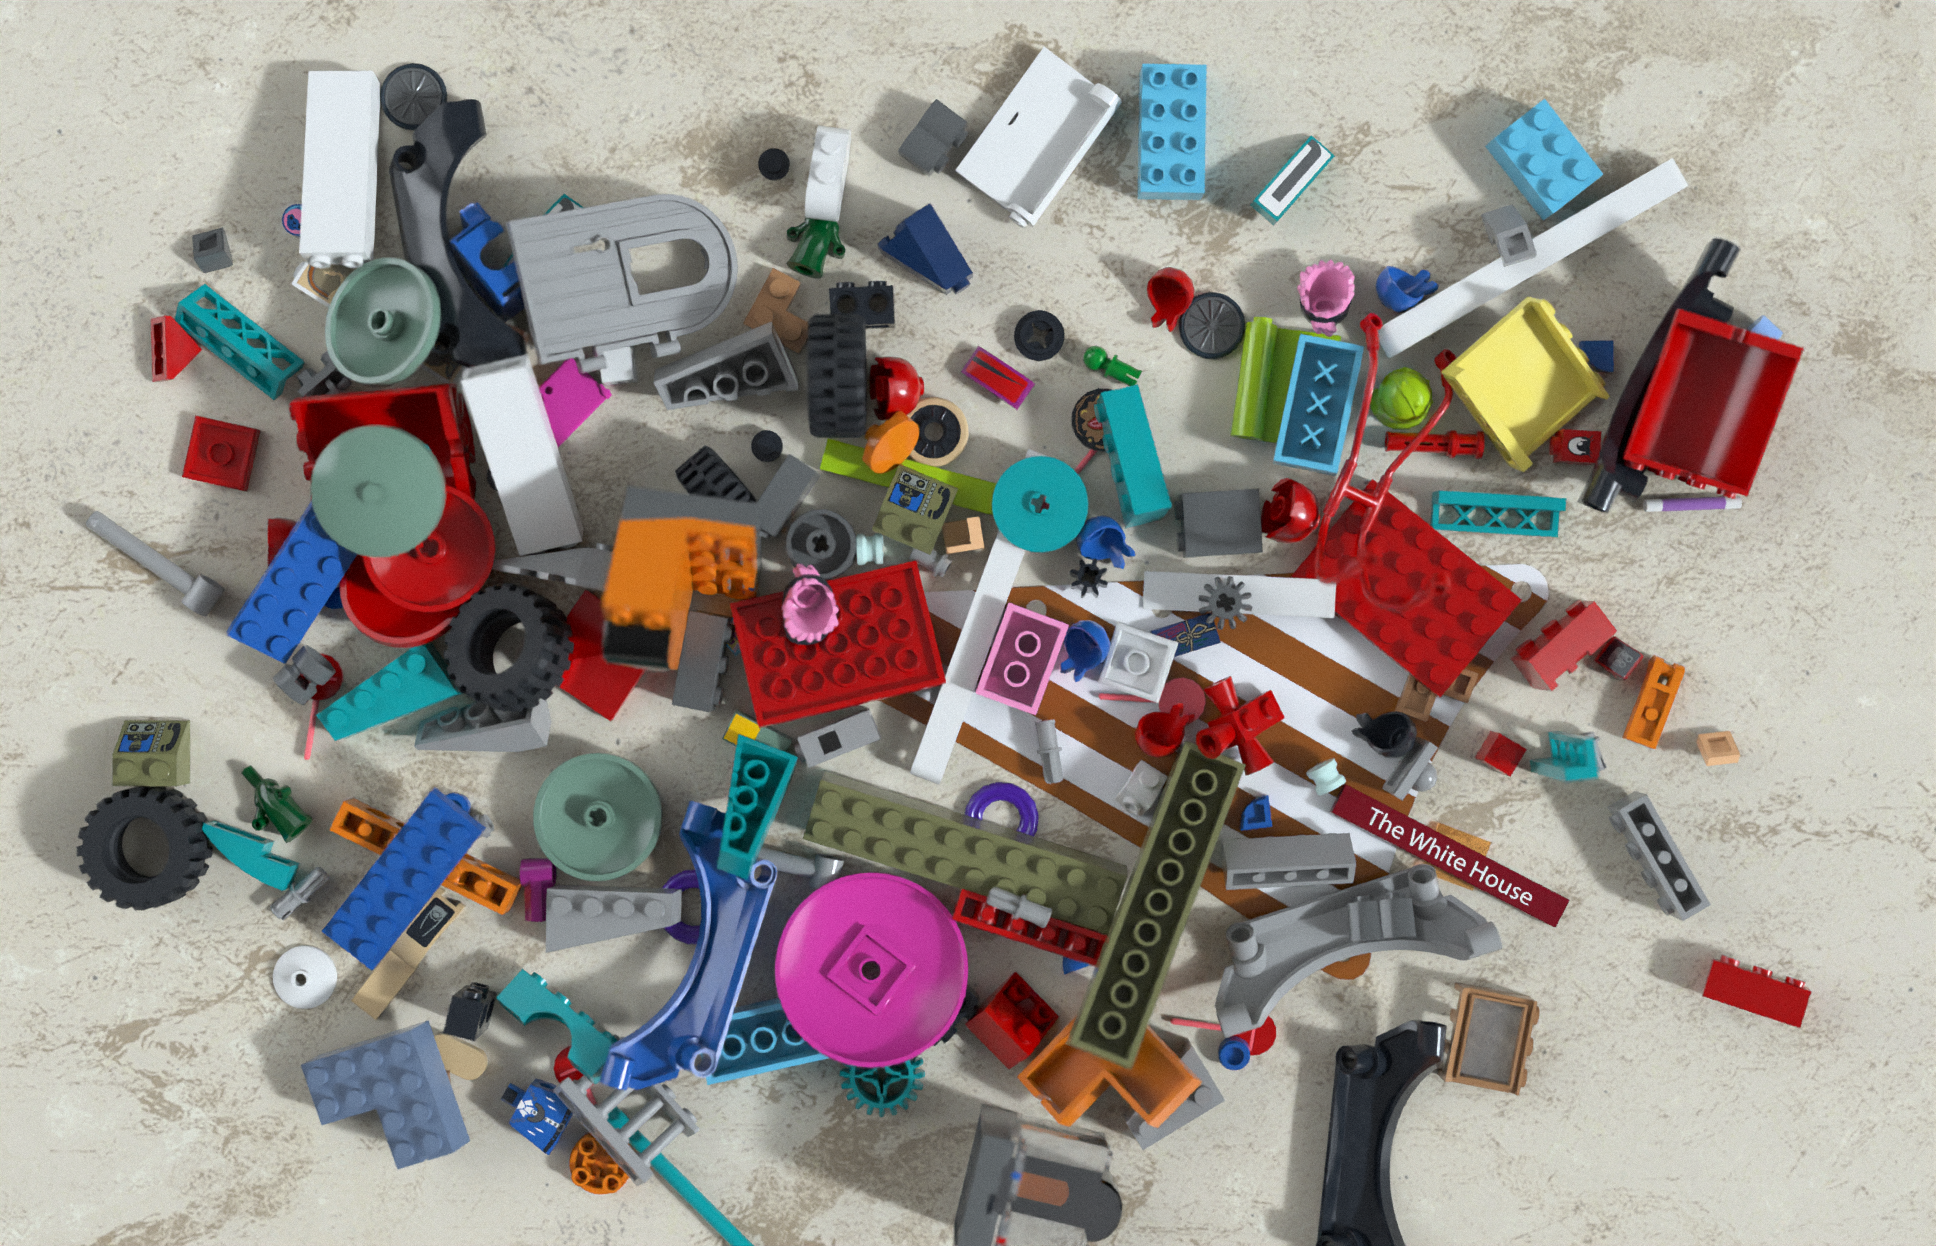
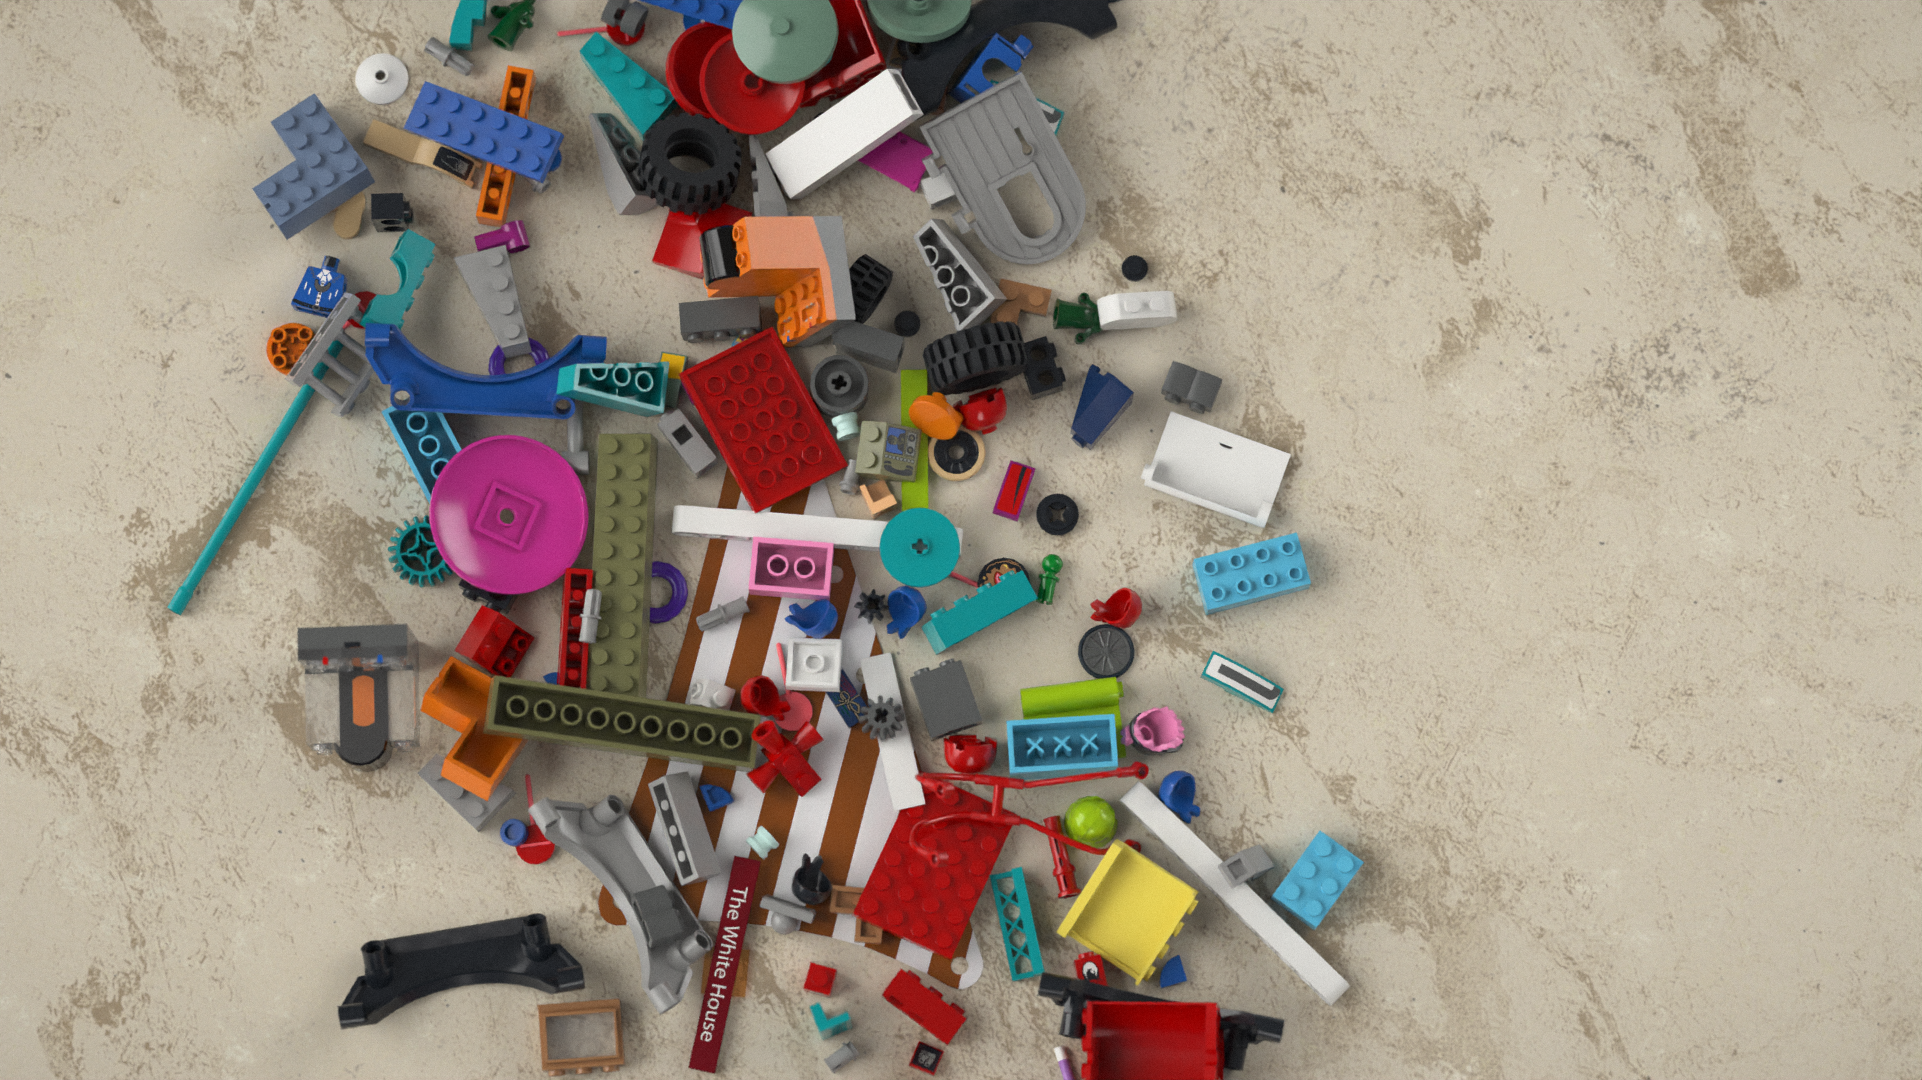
camera: 75 degrees right, 10 degrees down
sand green dish [533,753,663,881] -> none
bright pink hair [782,564,839,645] -> none

